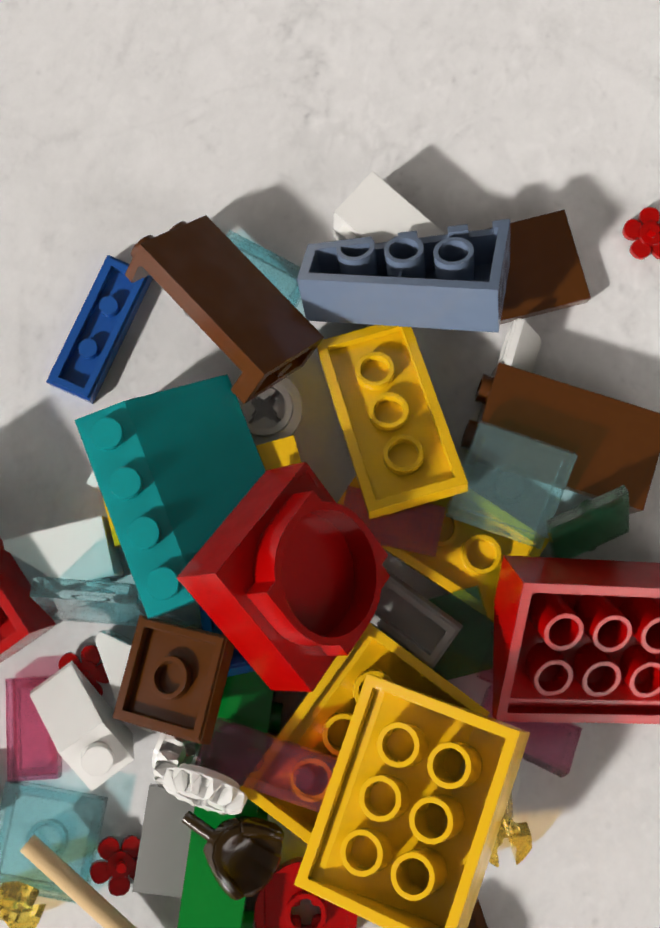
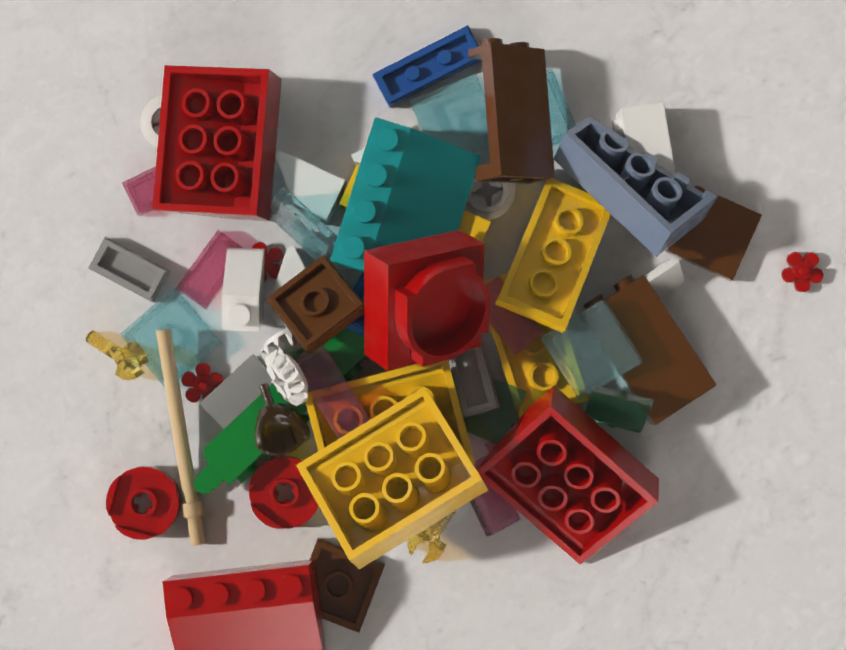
camera: 40 degrees right, 5 degrees up
none -> clear light blue tile [410,74,489,153]

